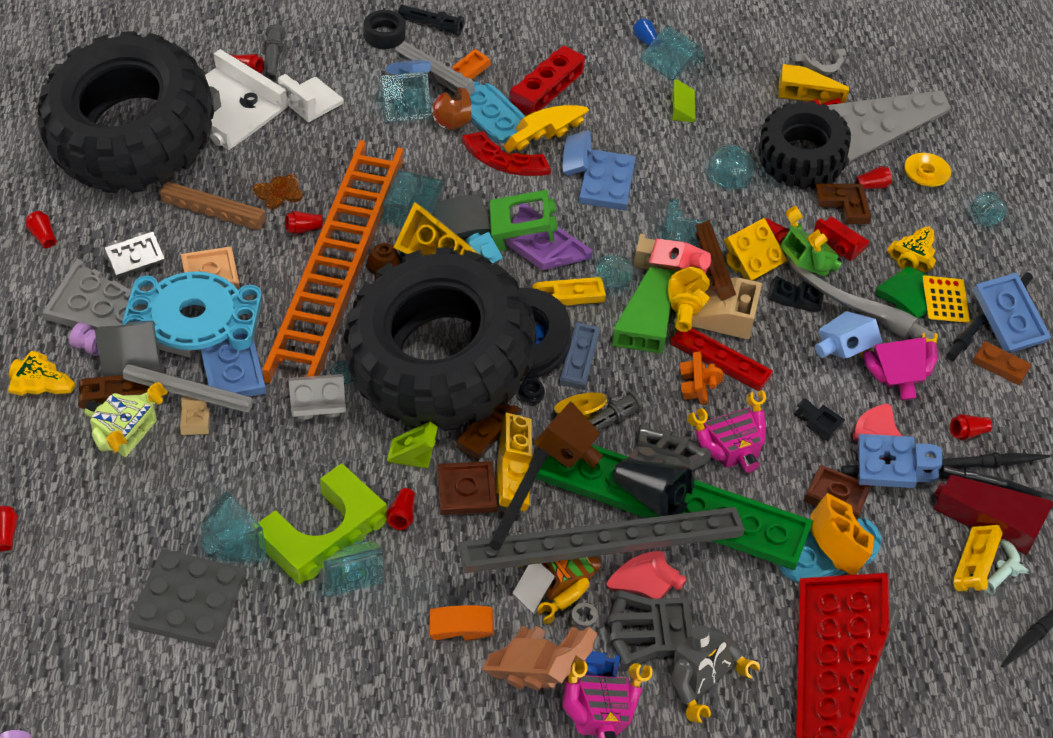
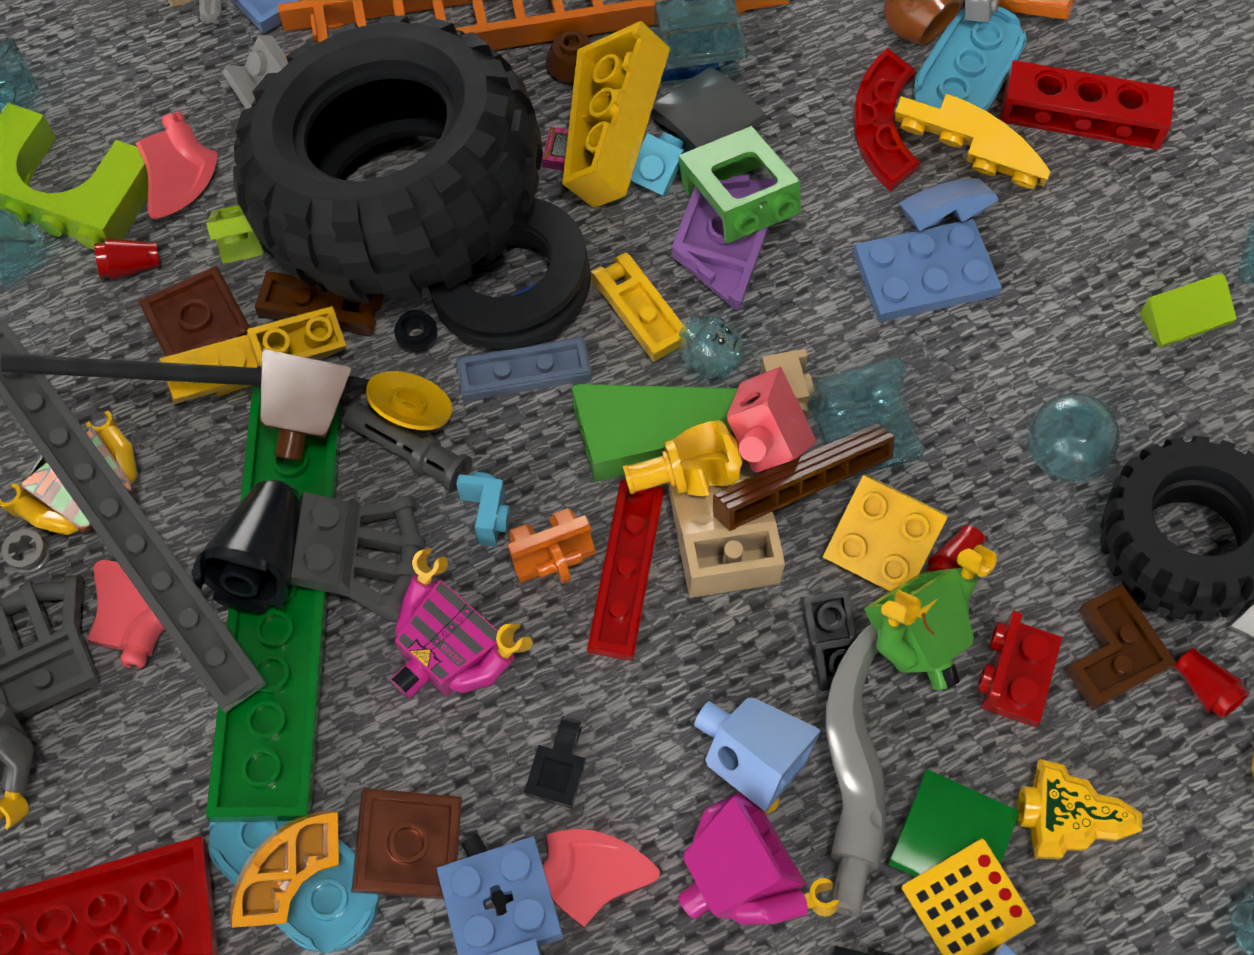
camera: 70 degrees right, 15 degrees up
none -> coral arm [135,111,217,220]
none -> medium azure bracket [456,472,510,547]

